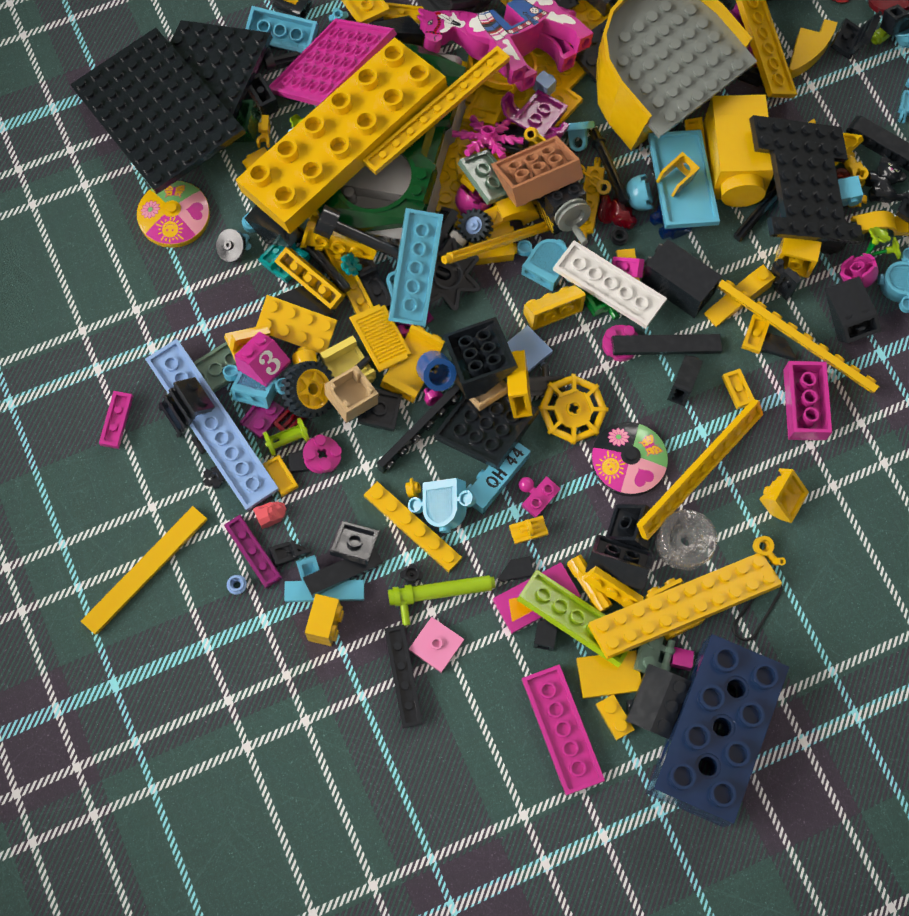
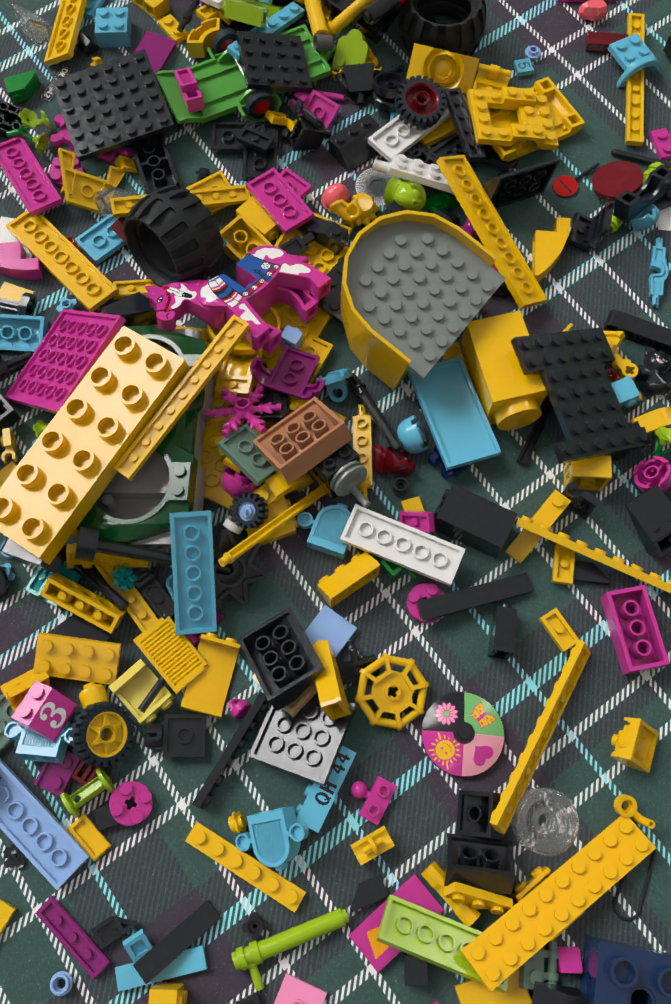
camera: 10 degrees left, 0 degrees up
coral rock [253,501,287,529] -> none
tan container [325,365,378,423] -> none
tile [330,521,379,565] -> none
blue piece [416,351,456,391] -> none
black plate [438,206,459,245] -> none
yellow piece [524,127,611,195] -> none
yellow piece [656,152,700,197] -> none

